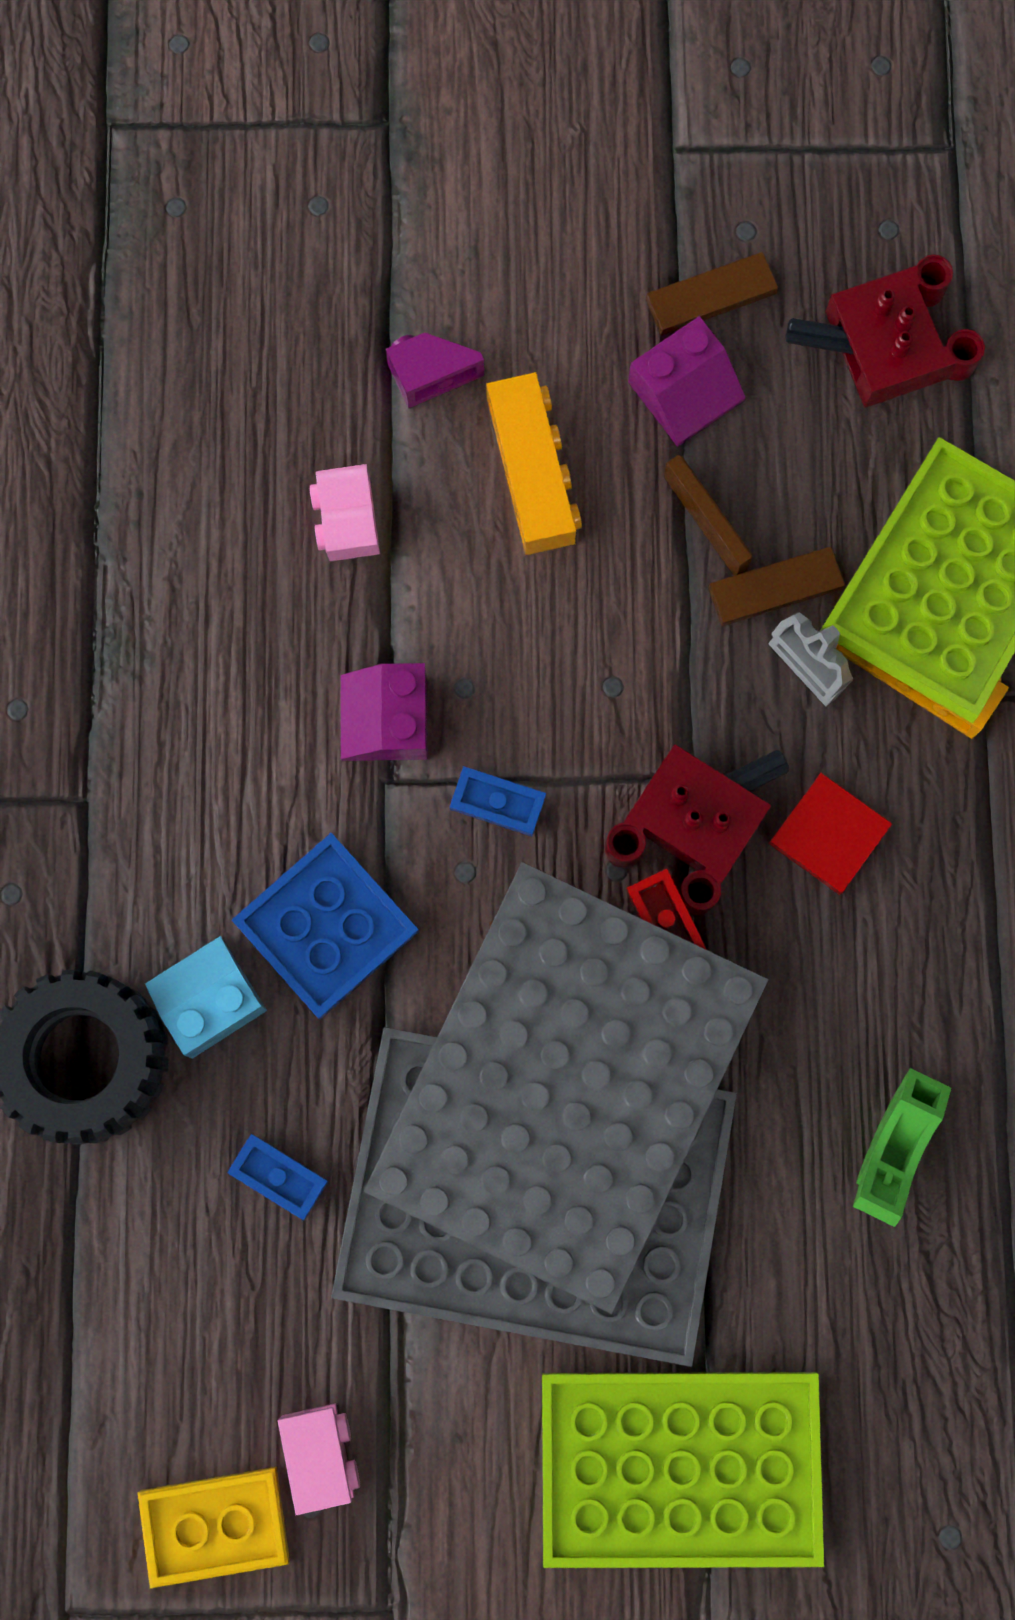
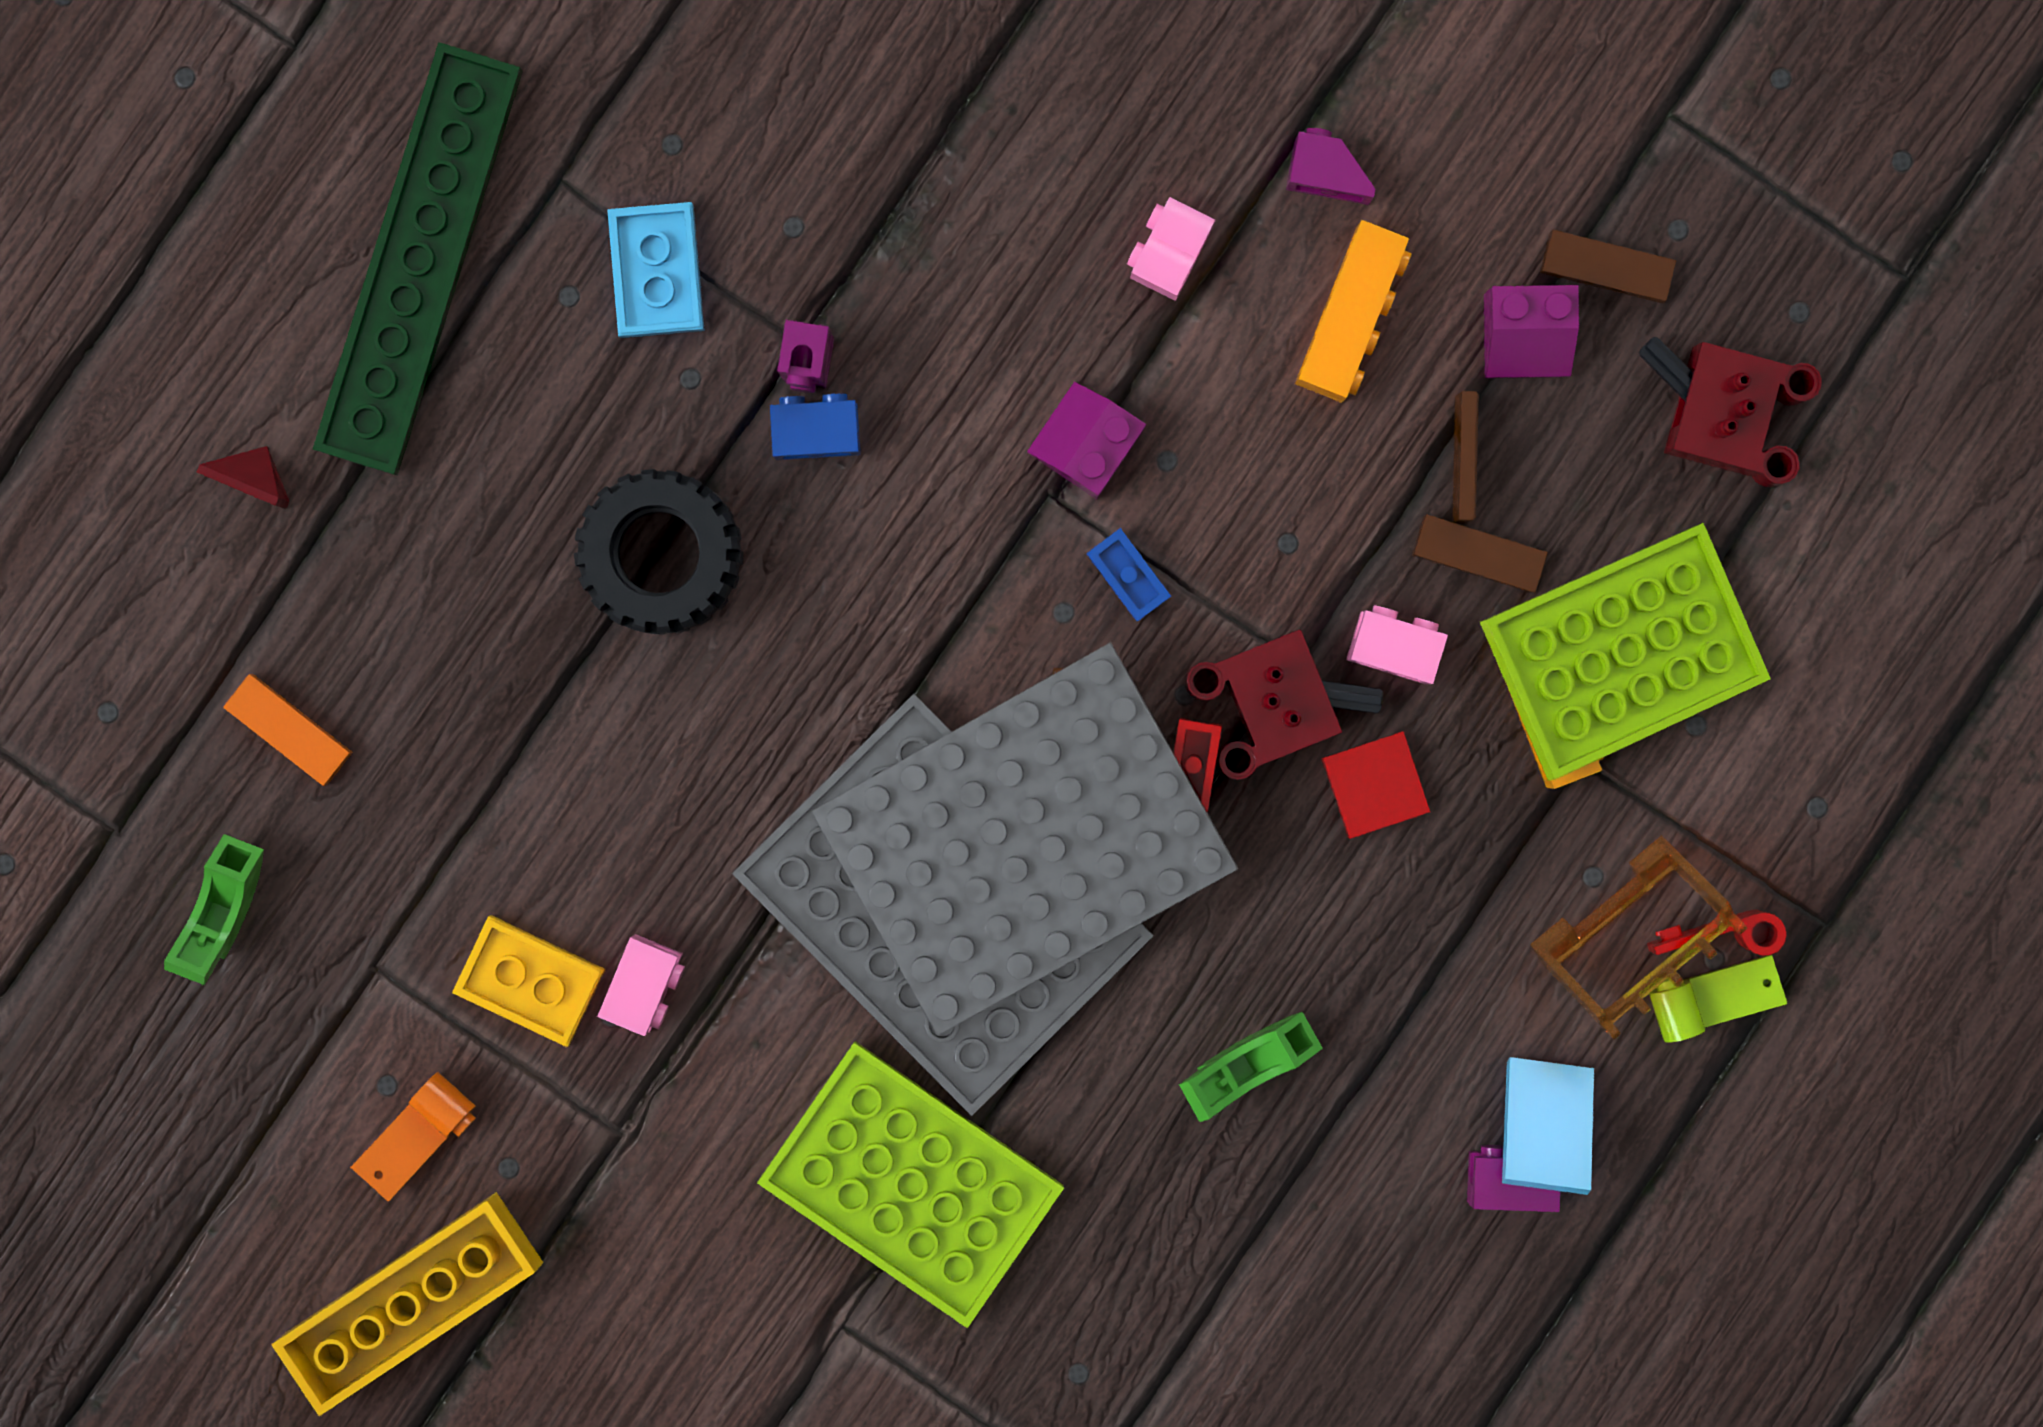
camera: 35 degrees right, 10 degrees up
medium azure slope [145,936,267,1059] -> none
blue plate [227,1134,329,1221] -> none
blue plate [232,833,419,1020] -> none
light grey plate [768,612,853,706] -> none
none -> blue brick [770,394,861,460]
none -> magenta brick [778,320,834,393]
none -> bright pink brick [1346,605,1448,685]

